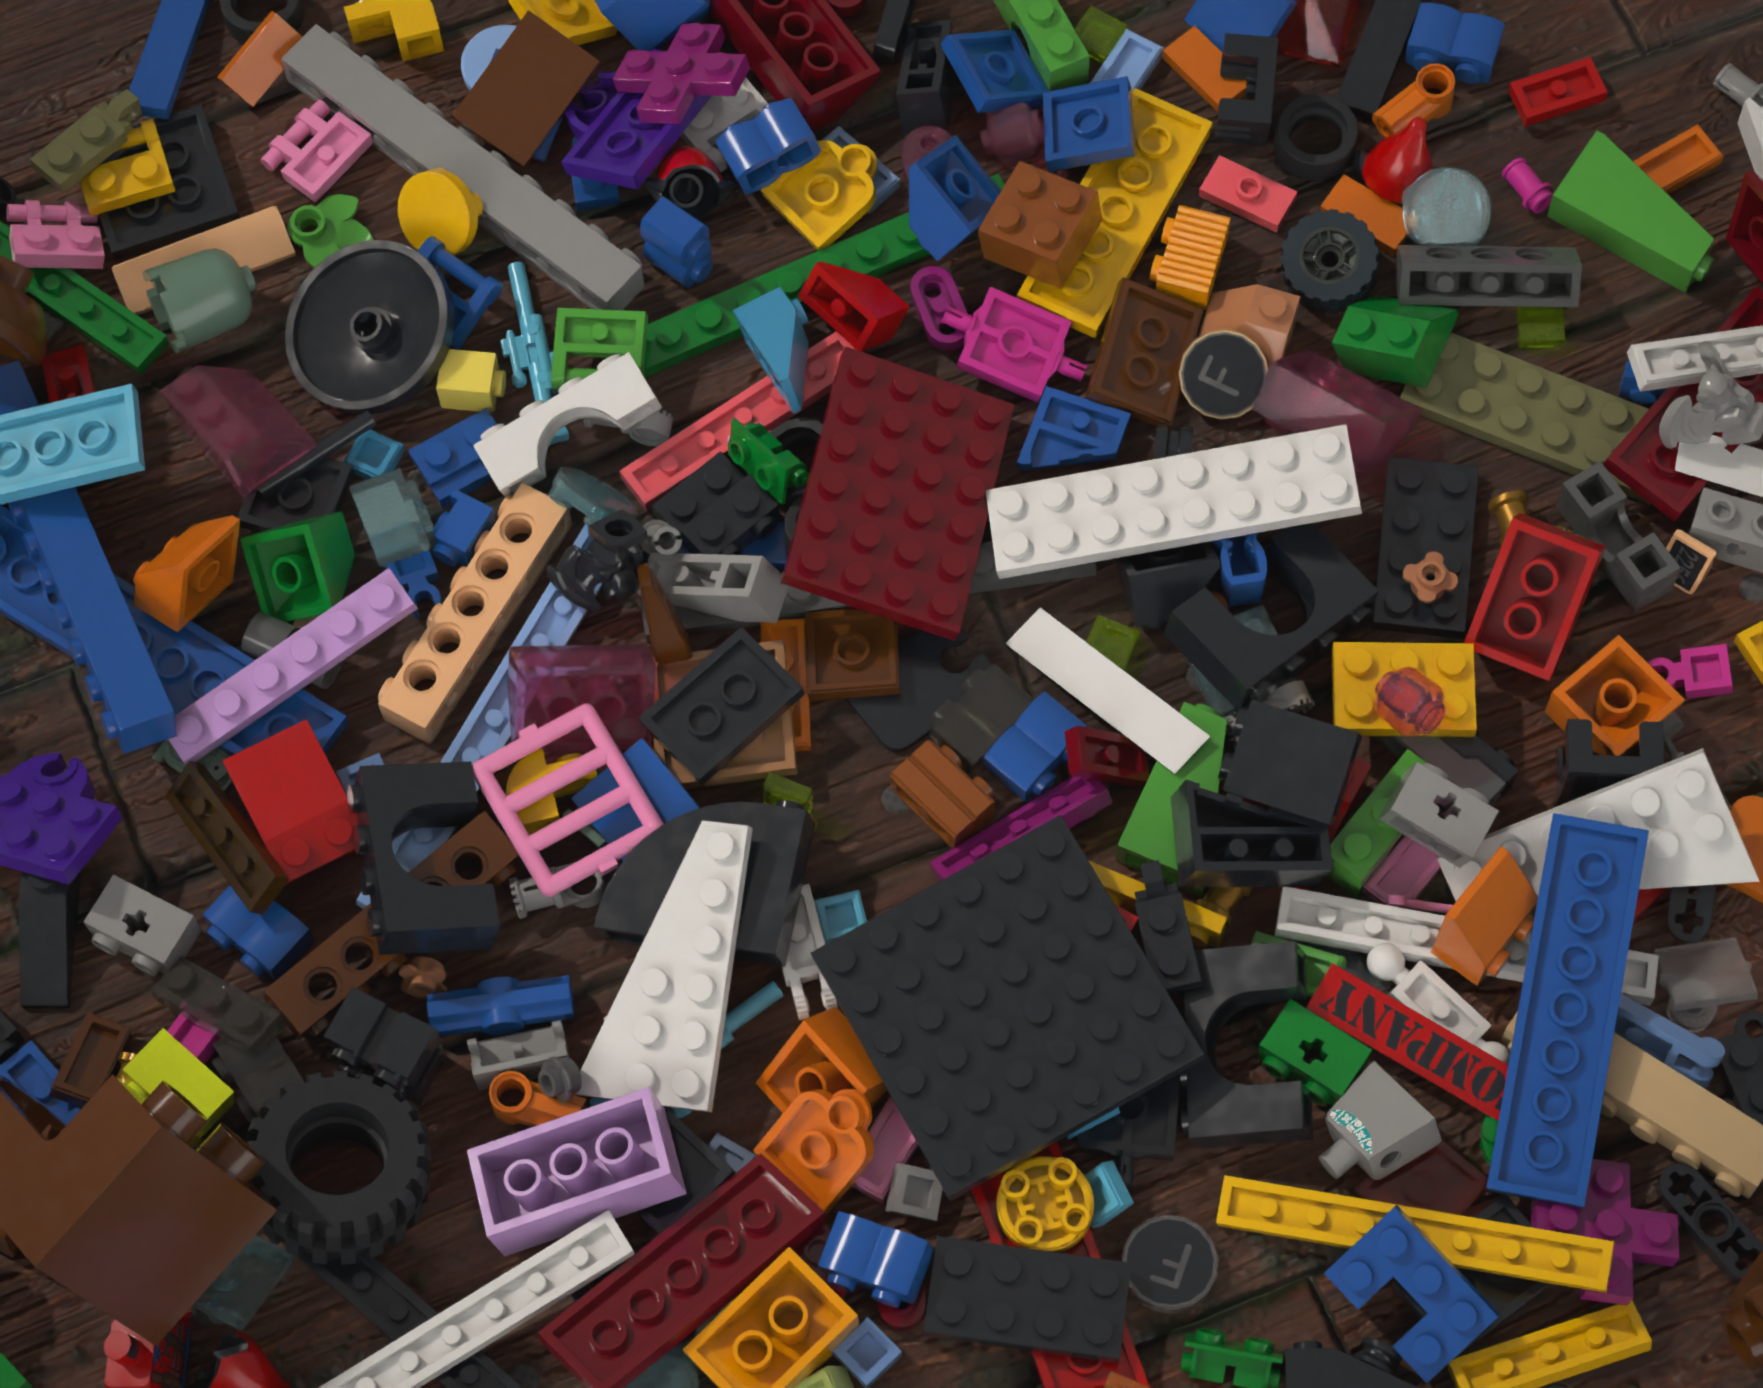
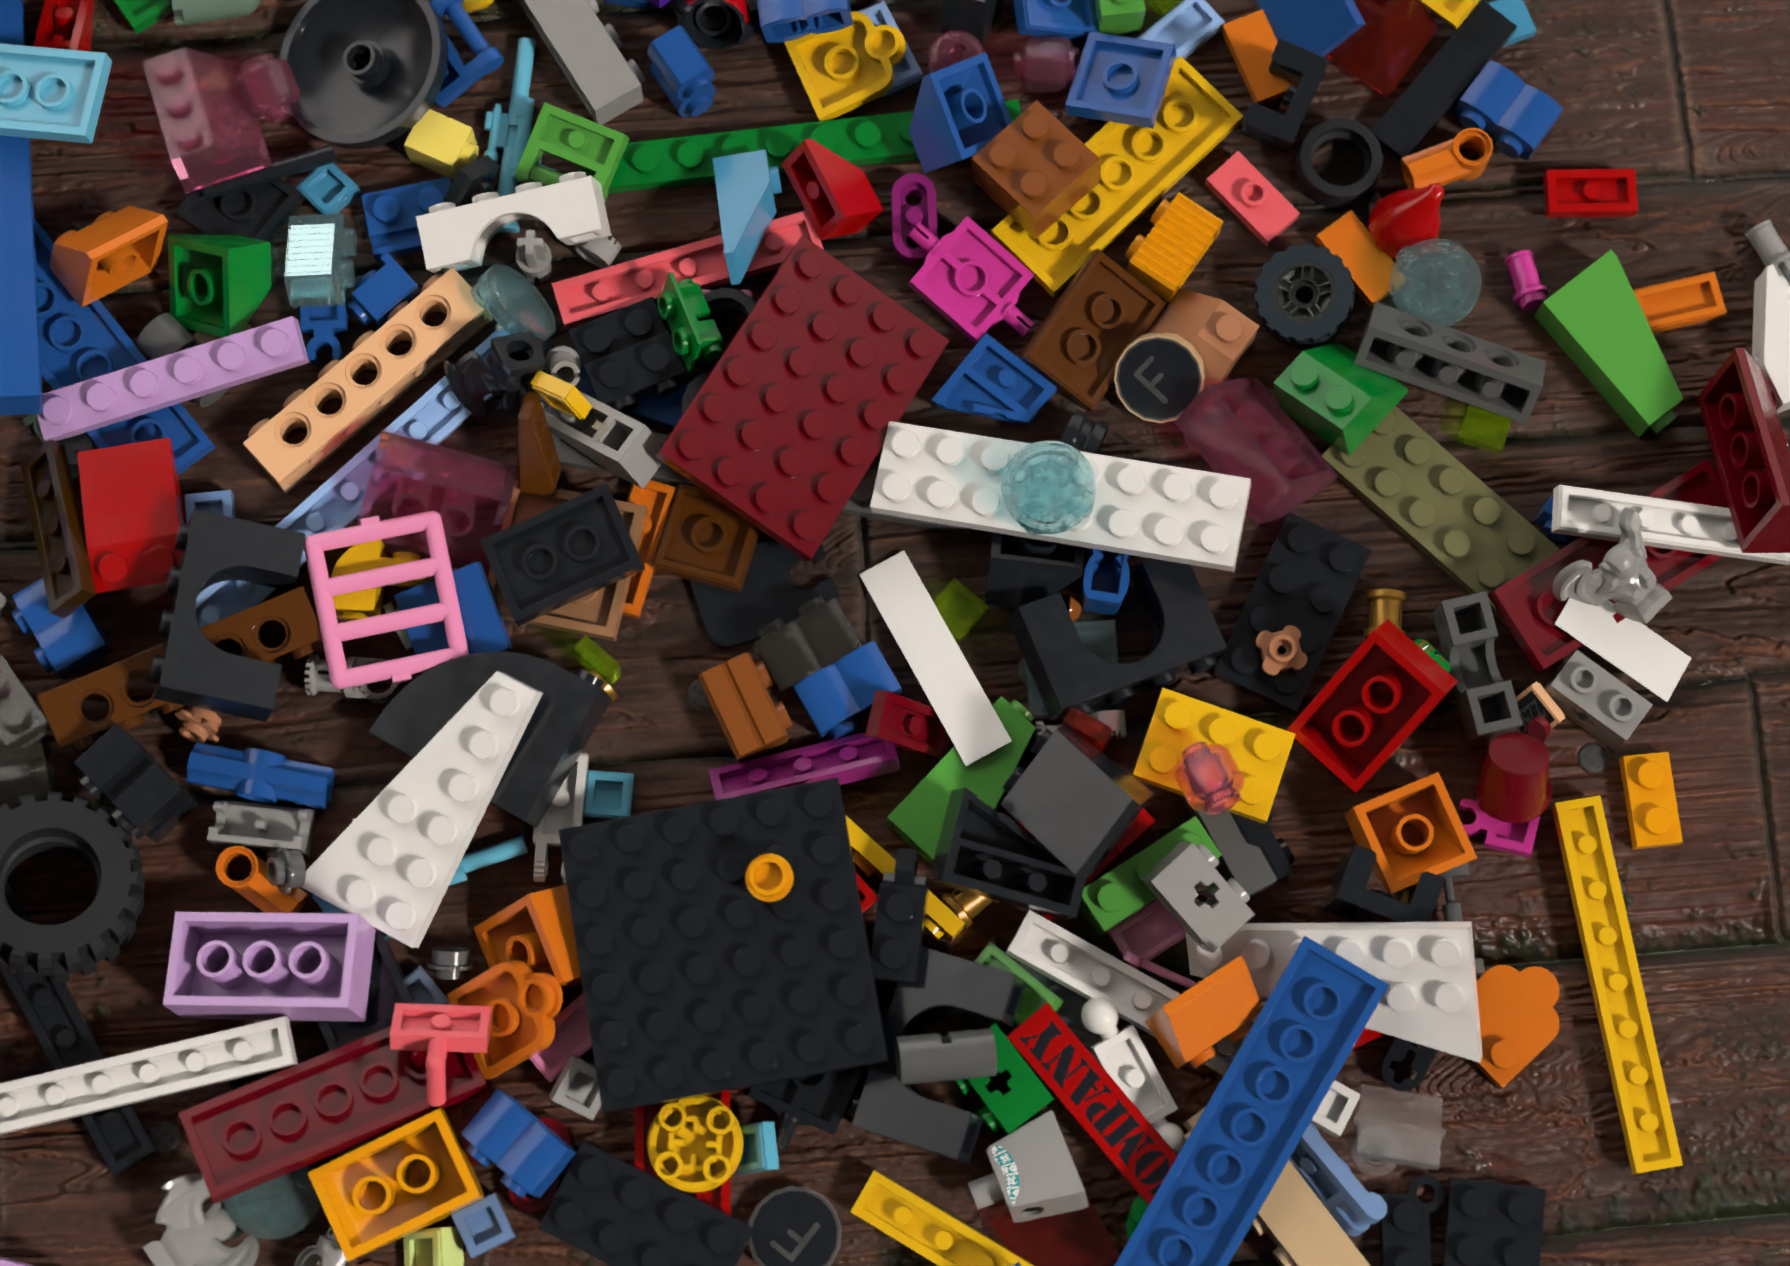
camera: 10 degrees right, 10 degrees up
none -> clear pink head [234,53,302,124]
none -> coral plate [390,1003,491,1106]
none -> dark grey plate [426,947,473,980]
none -> black plate [443,155,500,207]
none -> light grey axle [515,230,552,284]
none -> yellow tile [530,370,593,420]
none -> light orange plate [745,854,794,902]
none -> dark grey pin [895,1028,997,1085]
none -> clear light blue tile [1001,441,1096,535]
none -> clear red tile [1062,707,1112,754]
none -> dark red hat [1475,716,1552,823]

